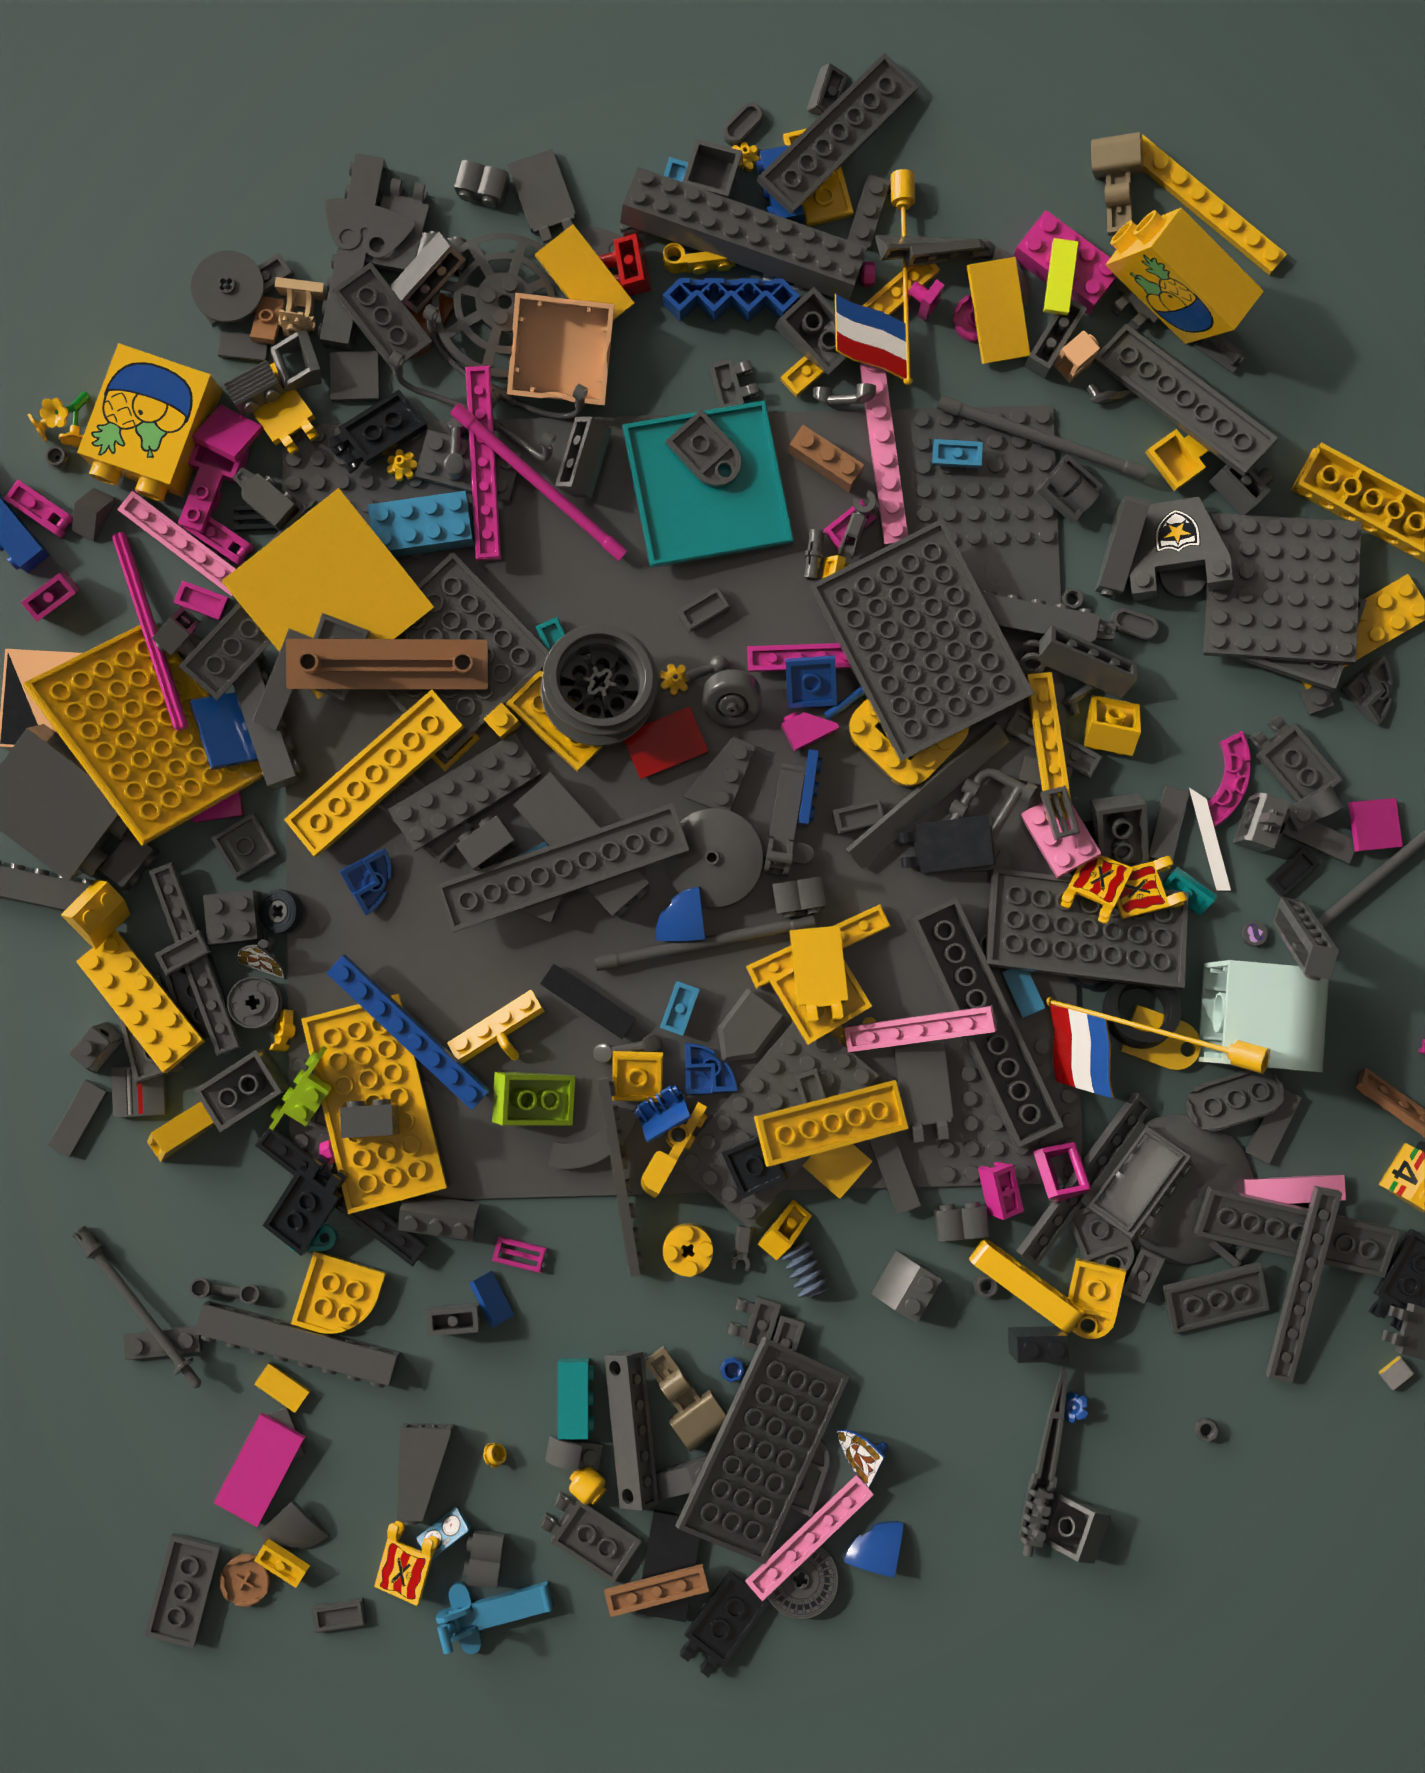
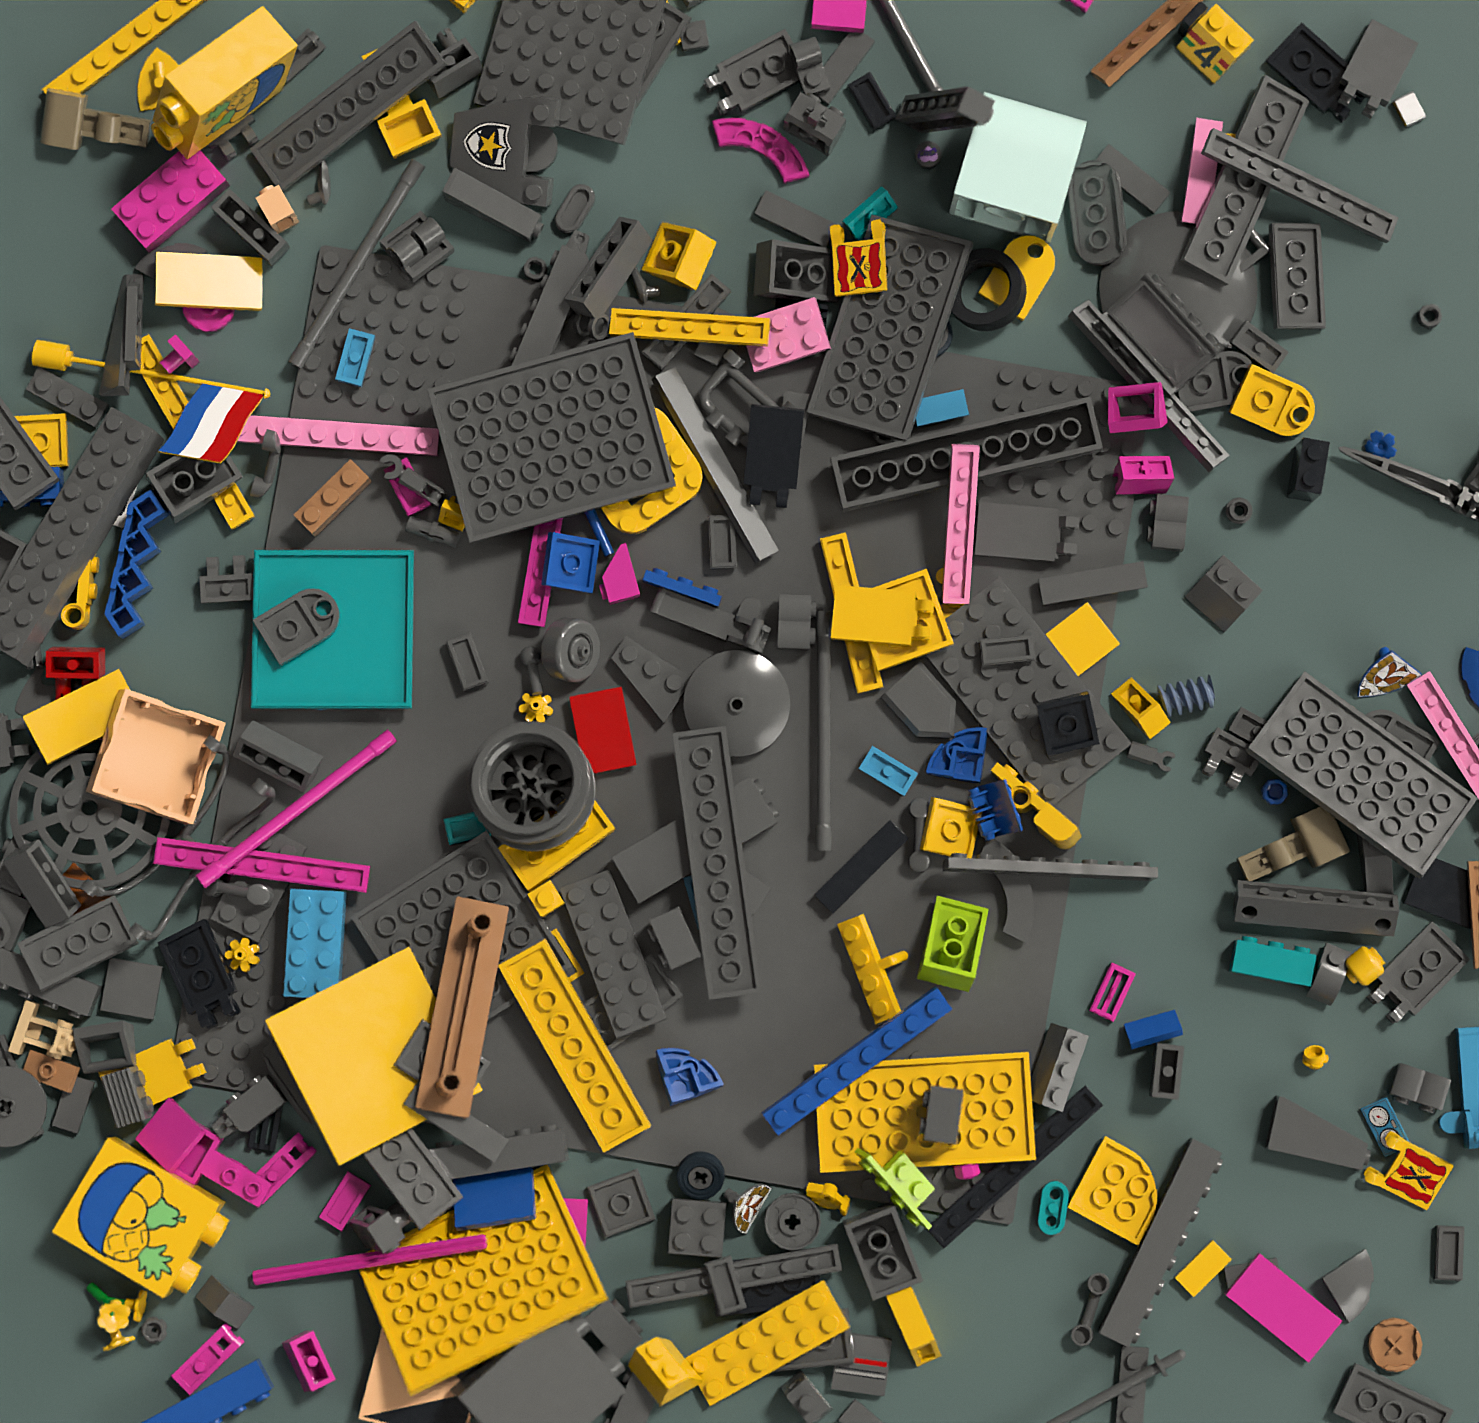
camera: 80 degrees left, 0 degrees up
bright pink plate [117,491,236,598] -> none
yellow plate [254,1538,310,1588] -> none
black tile [262,1154,349,1256] -> none
blue brick [656,886,705,941] -> none
yellow brick [663,1223,713,1277] -> none
yellow plate [754,1080,909,1167] -> none
dark pink tile [860,261,876,287] -> none
yellow beam [969,1238,1085,1333] -> none
dark grey tile [1040,785,1080,841] -> none
neon yellow tile [1043,238,1078,315] -> none
flag [1046,997,1270,1099] -> none
flag [1061,855,1133,924] -> none
white sticker [1189,788,1231,890] -> none

